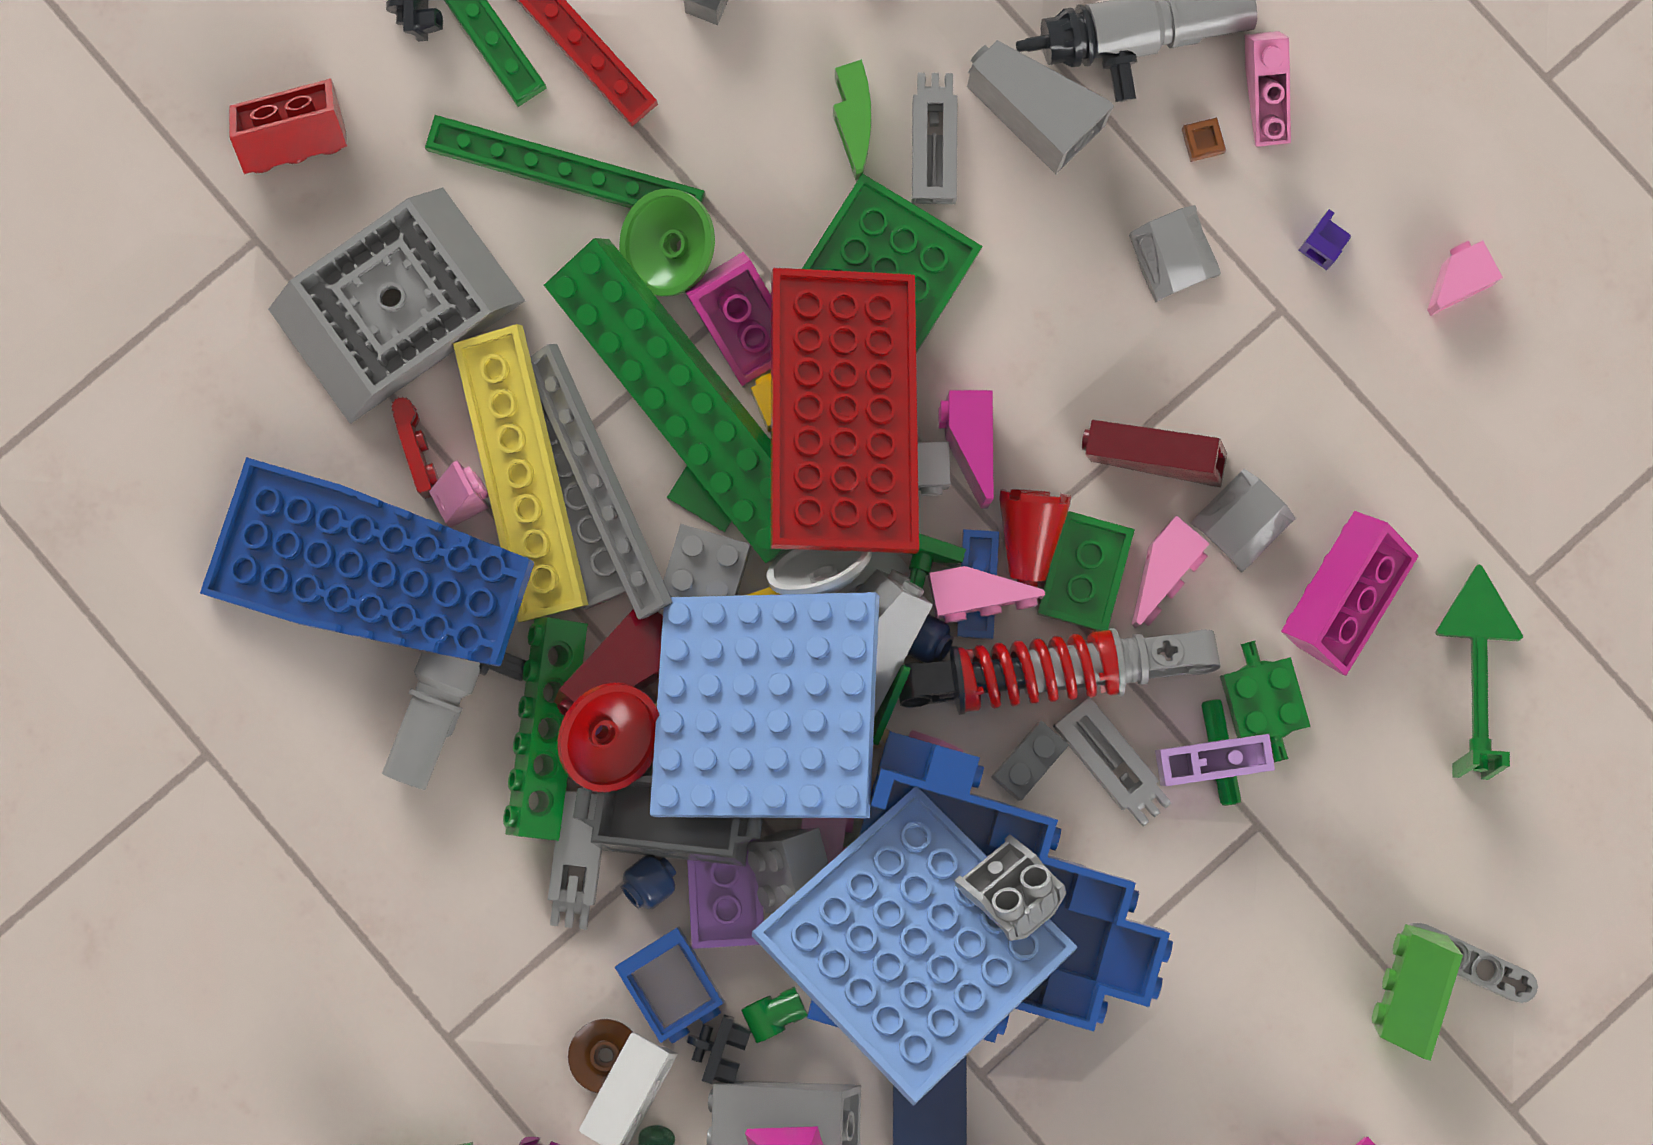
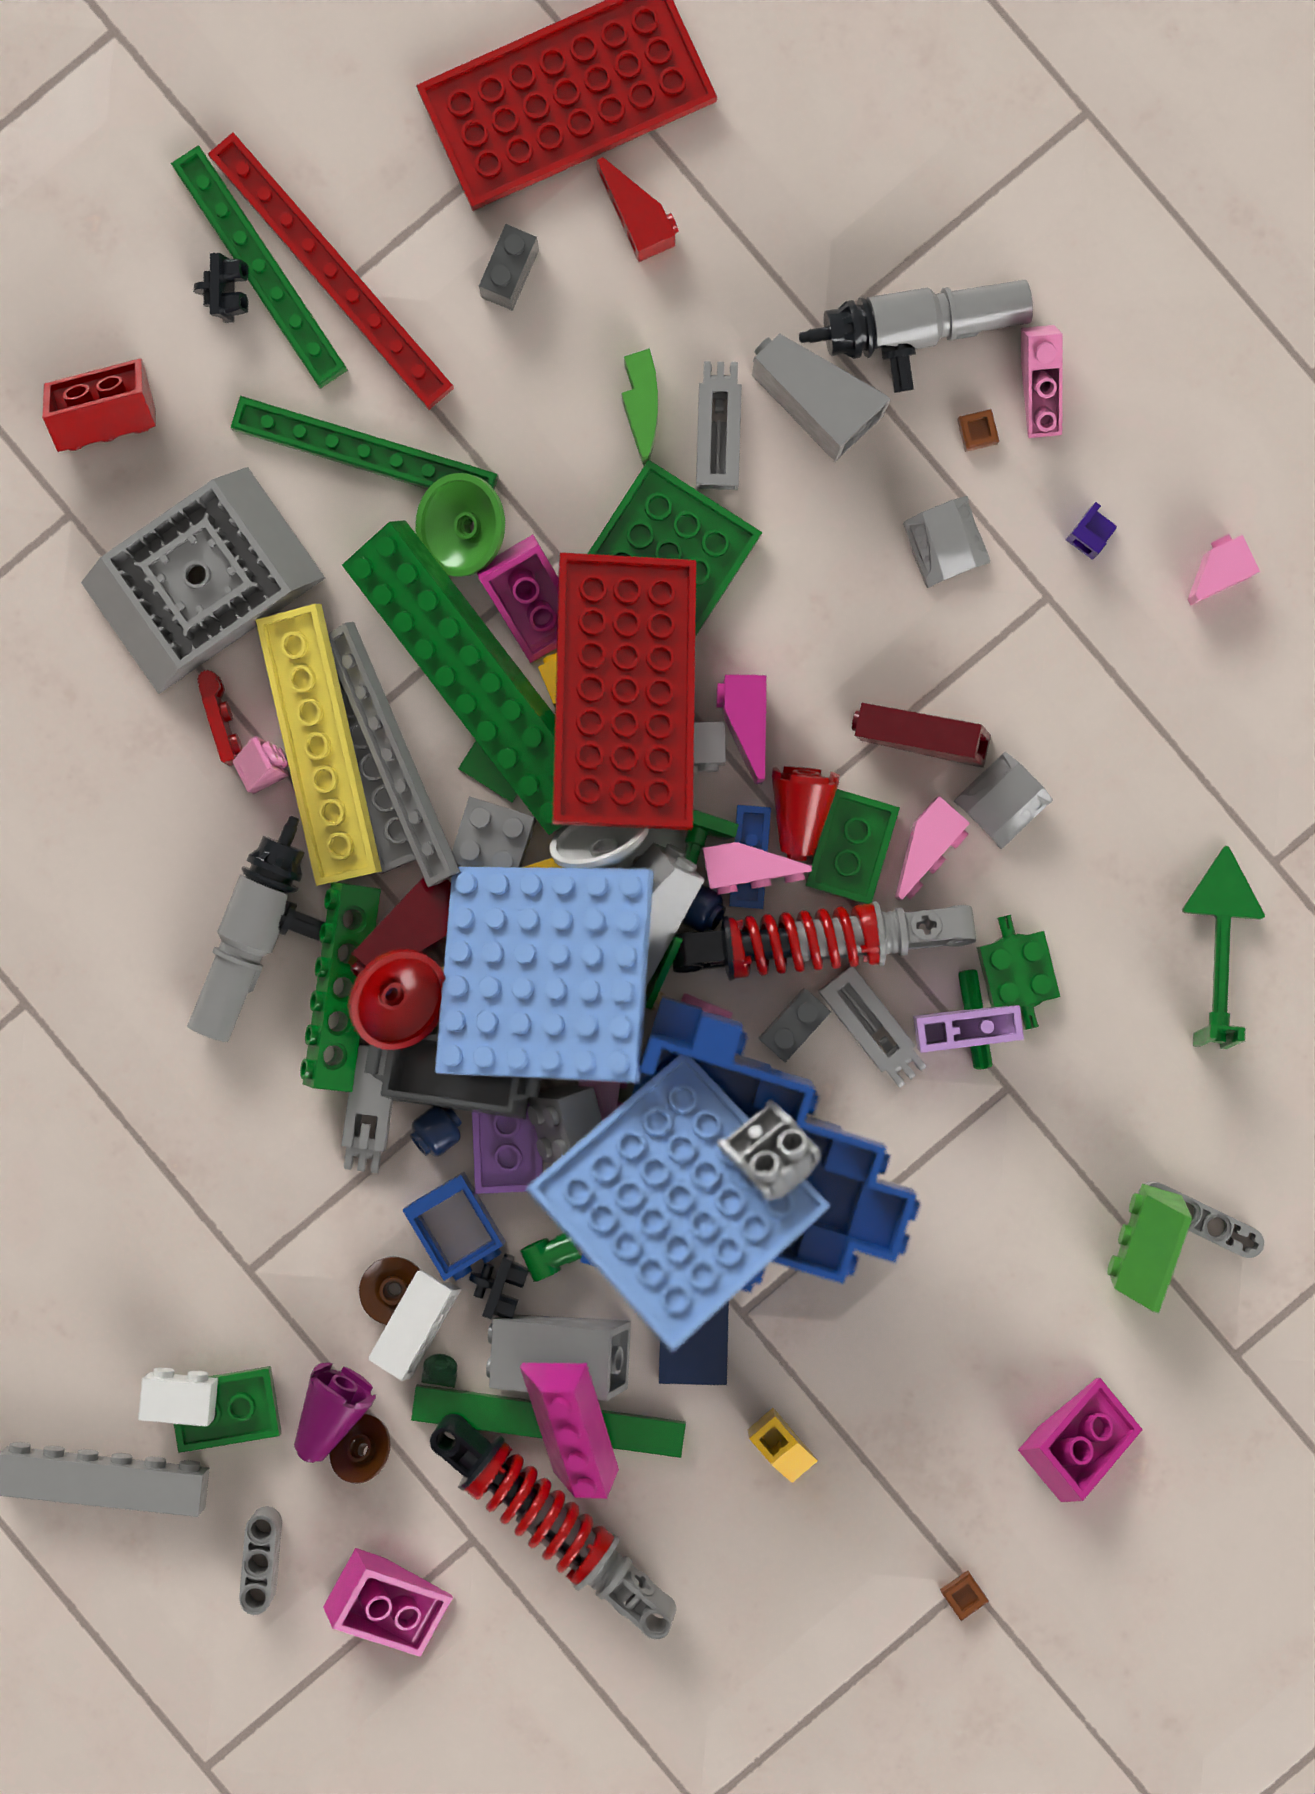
camera: 10 degrees right, 5 degrees up
blue wing [200,457,534,667] -> none
dark pink slope [1281,511,1419,676] -> none

